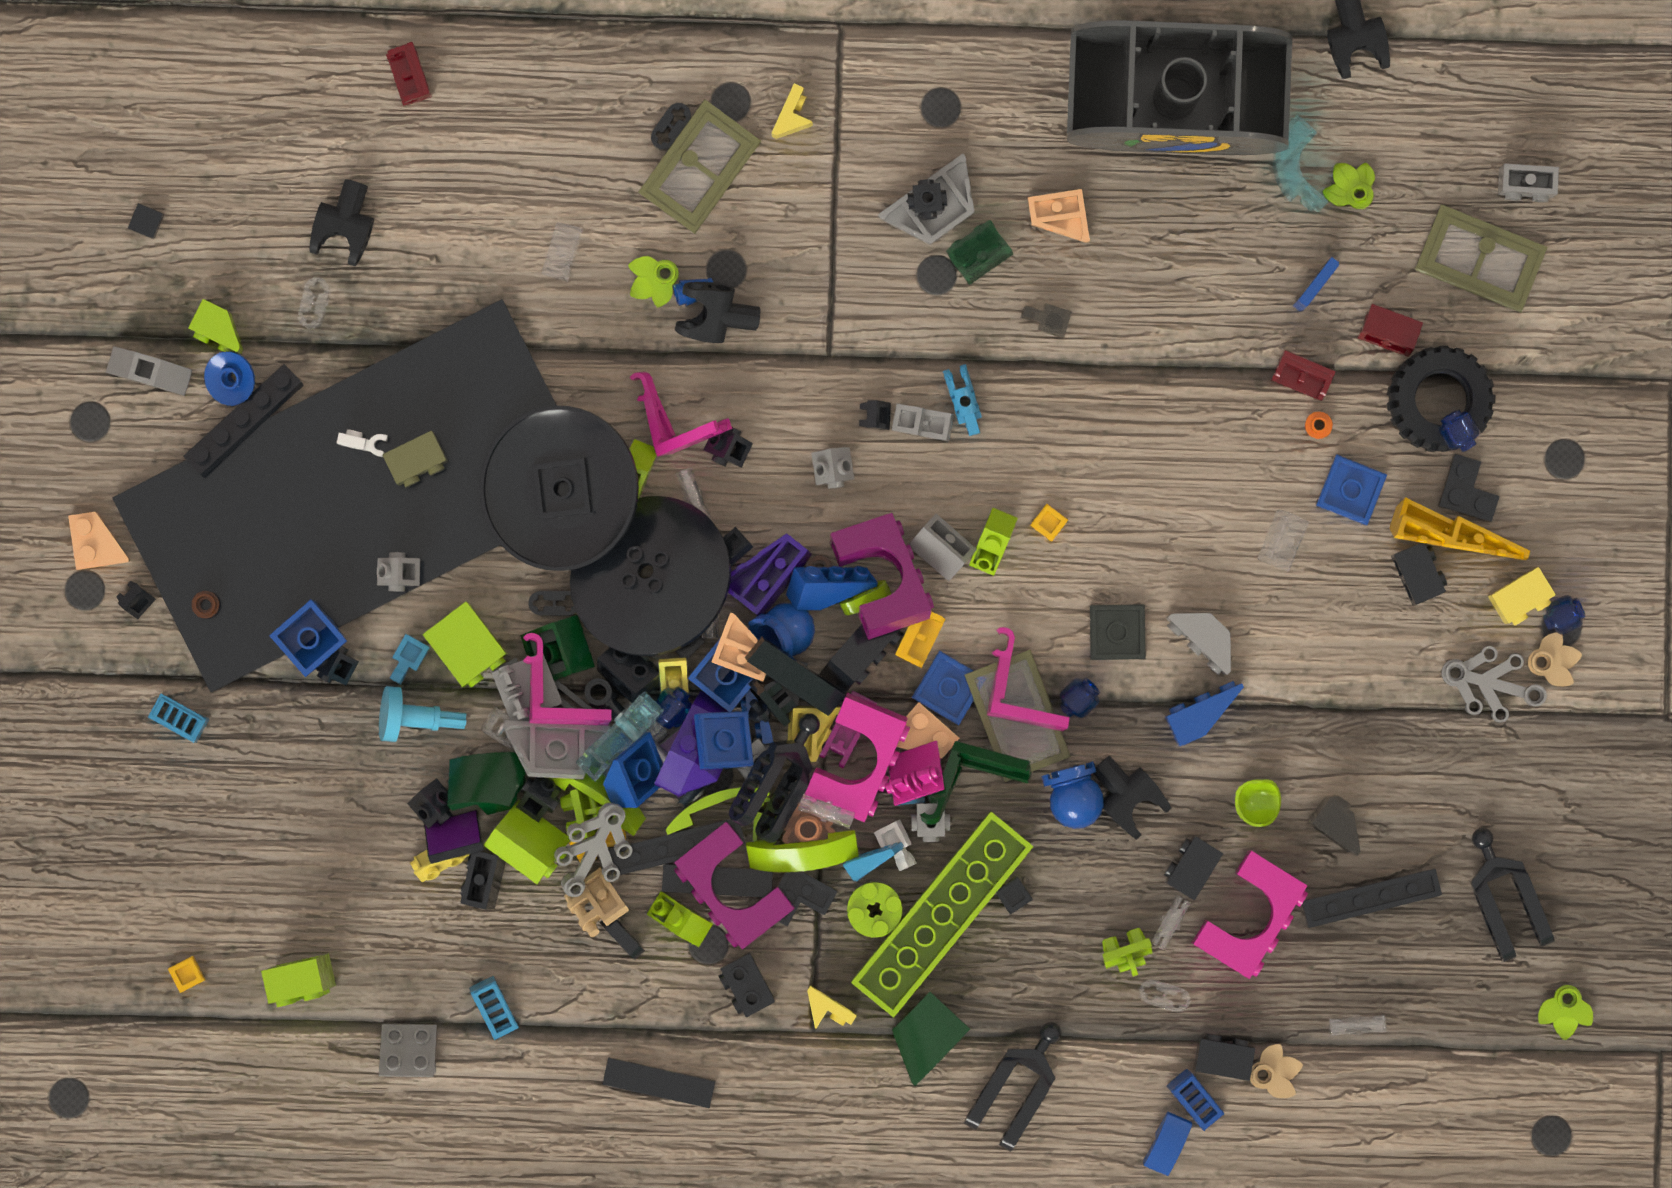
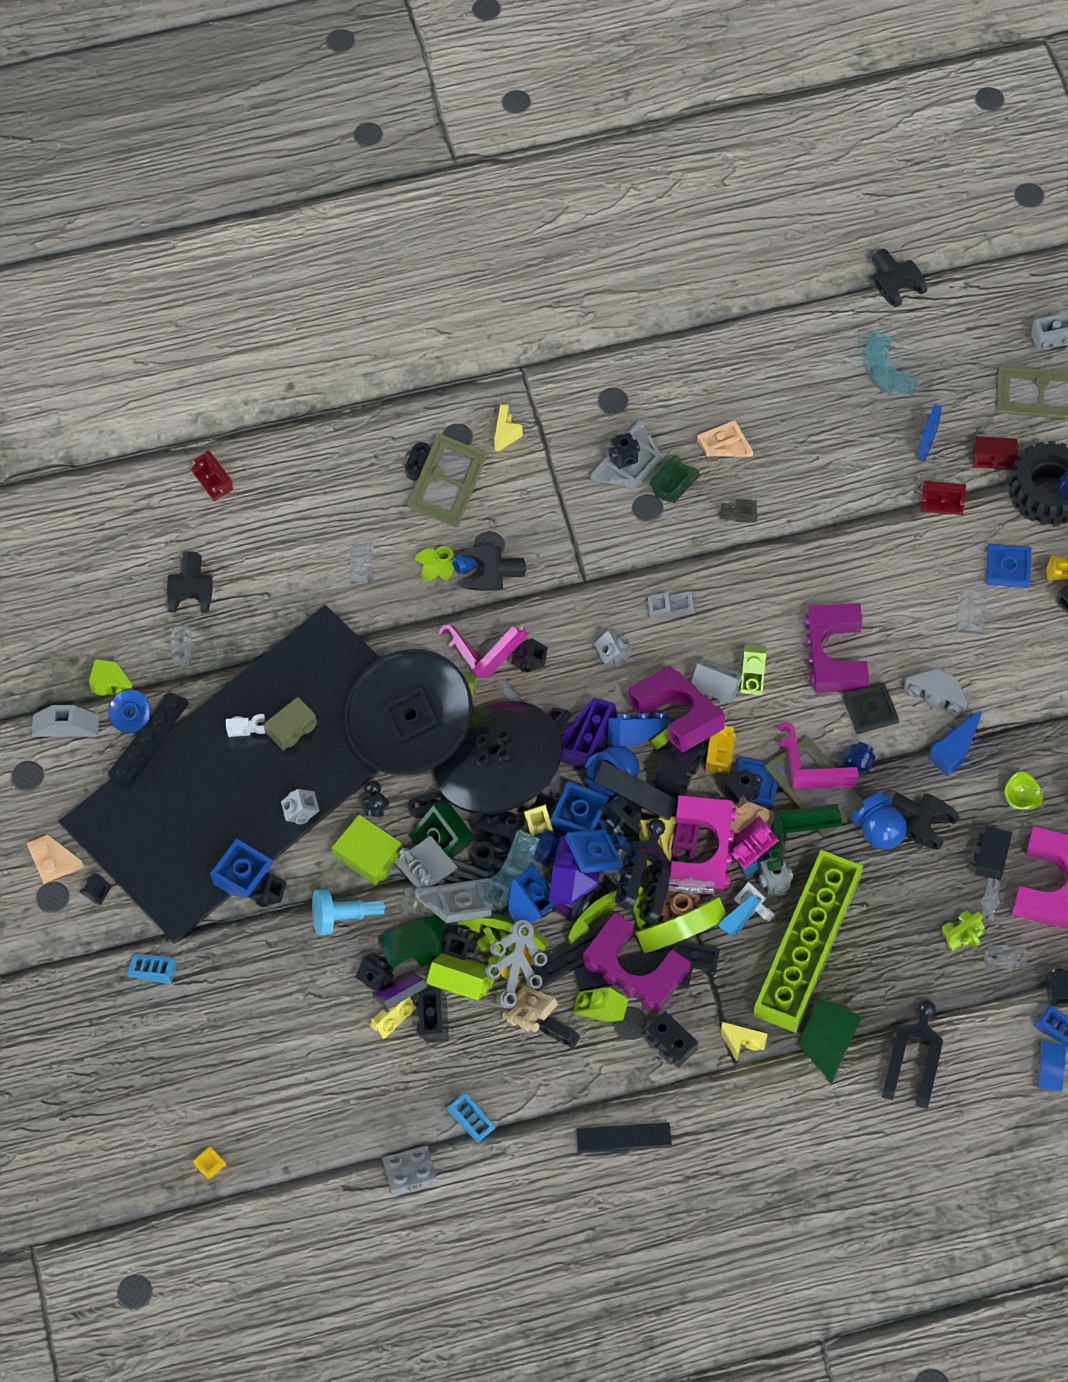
camera: 15 degrees left, 25 degrees down
black tile [128,203,165,239] -> none
reddish brown plate [192,591,220,618] -> none
lime brick [261,953,336,1007] -> none
dark azure plate [390,634,430,685] -> none
dark pink hinge [523,633,611,726] -> none
light nougat wing [712,612,766,682] -> none
lime brick [847,882,902,938] -> none
black tile [859,400,891,430] -> none
dark azure hinge [943,364,982,436] -> none
black tile [996,876,1033,915] -> none
yellow tile [1030,504,1068,542] -> none
dark grey brick [1067,20,1293,155] -> none
orange plate [1305,412,1333,439] -> none
lime plate [1323,162,1375,209] -> none
none -> black animal [362,781,389,817]
none -> black brick [724,768,761,808]
none -> magenta arch [804,603,869,693]

